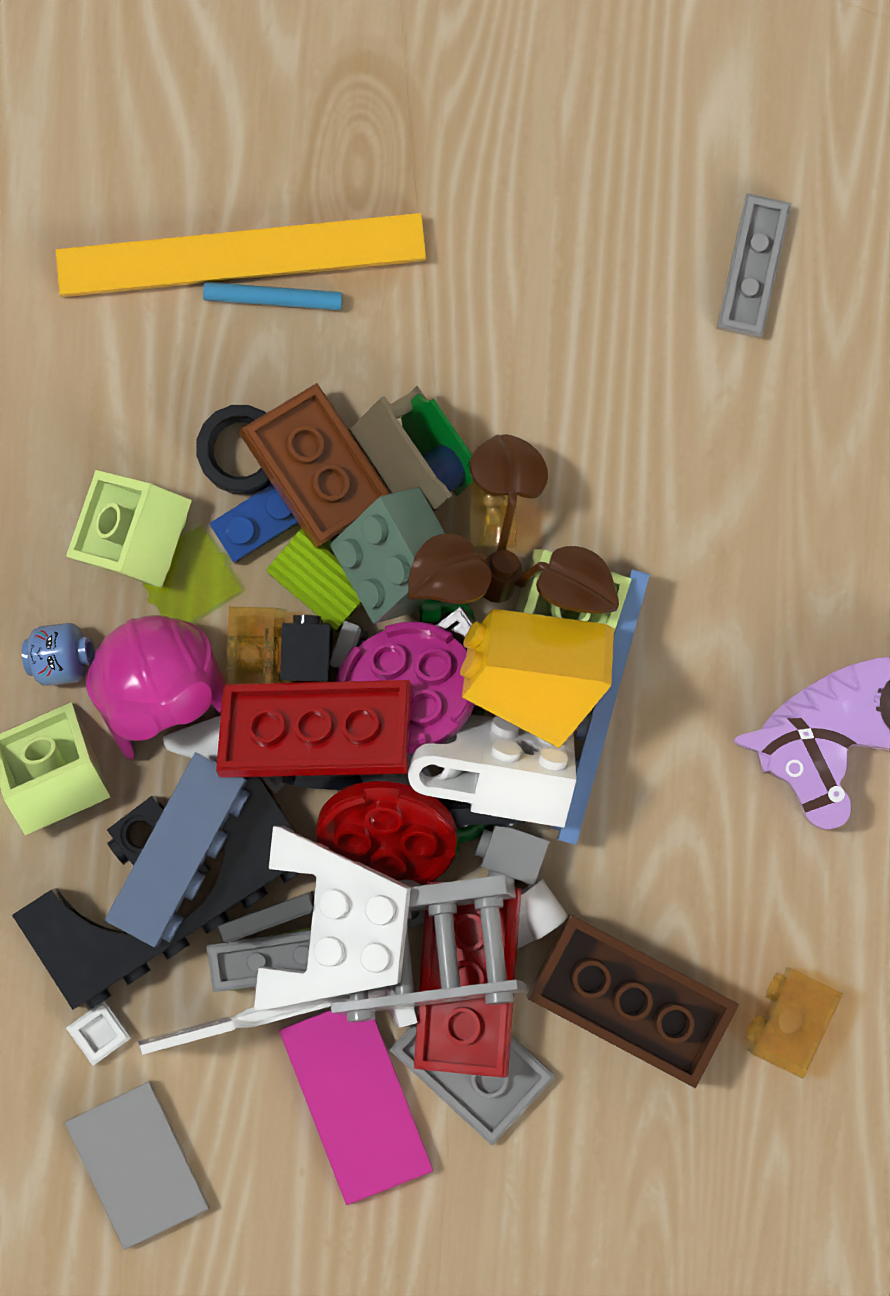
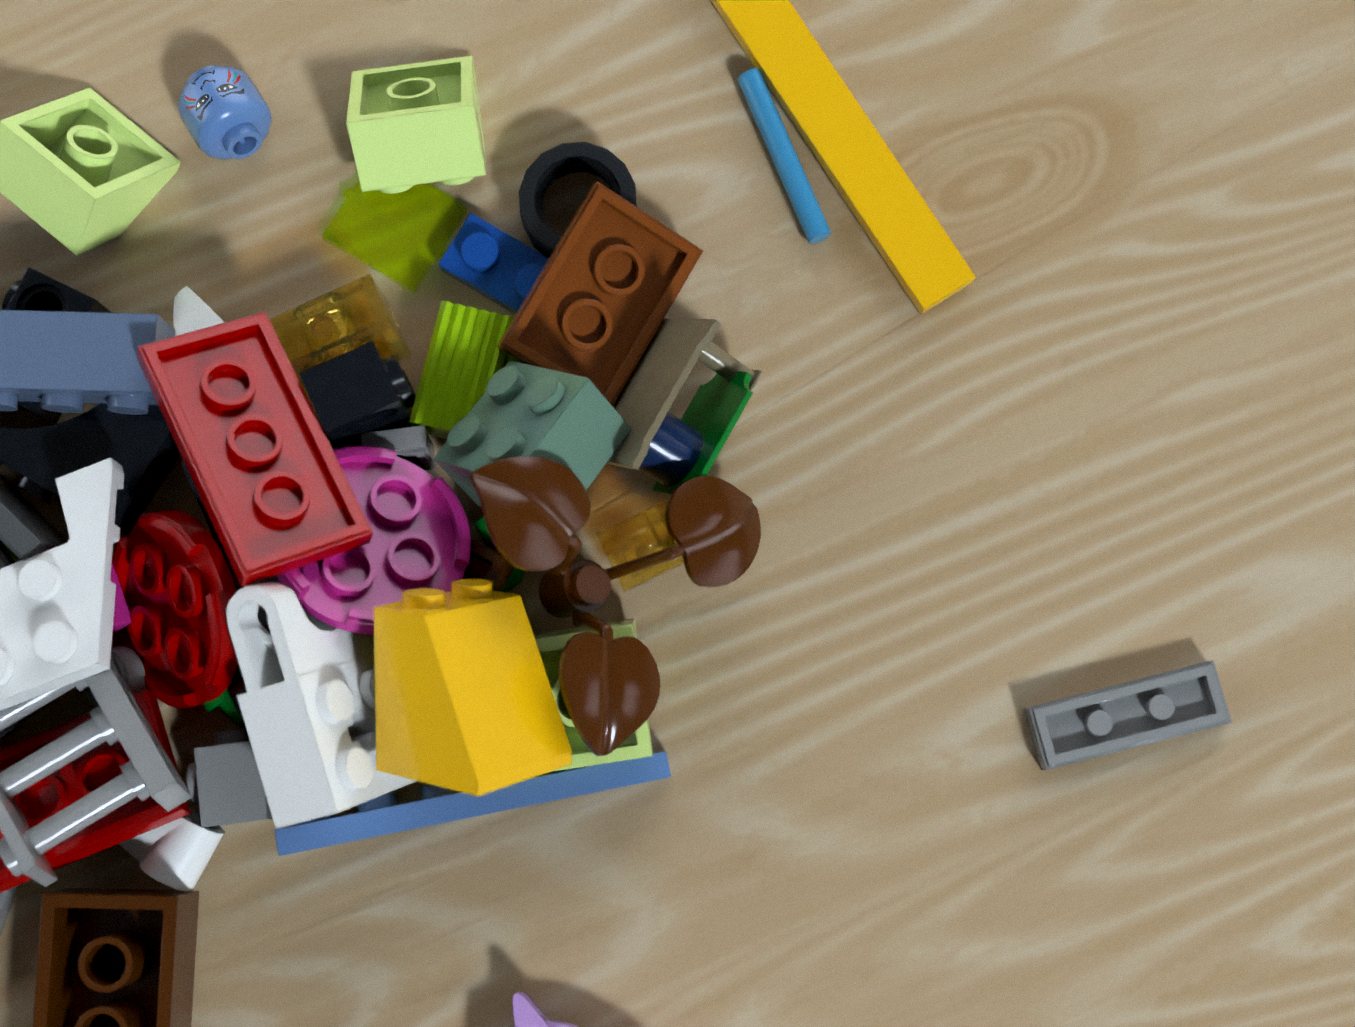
camera: 65 degrees right, 5 degrees down
dark pink piece [86,615,227,760] -> none

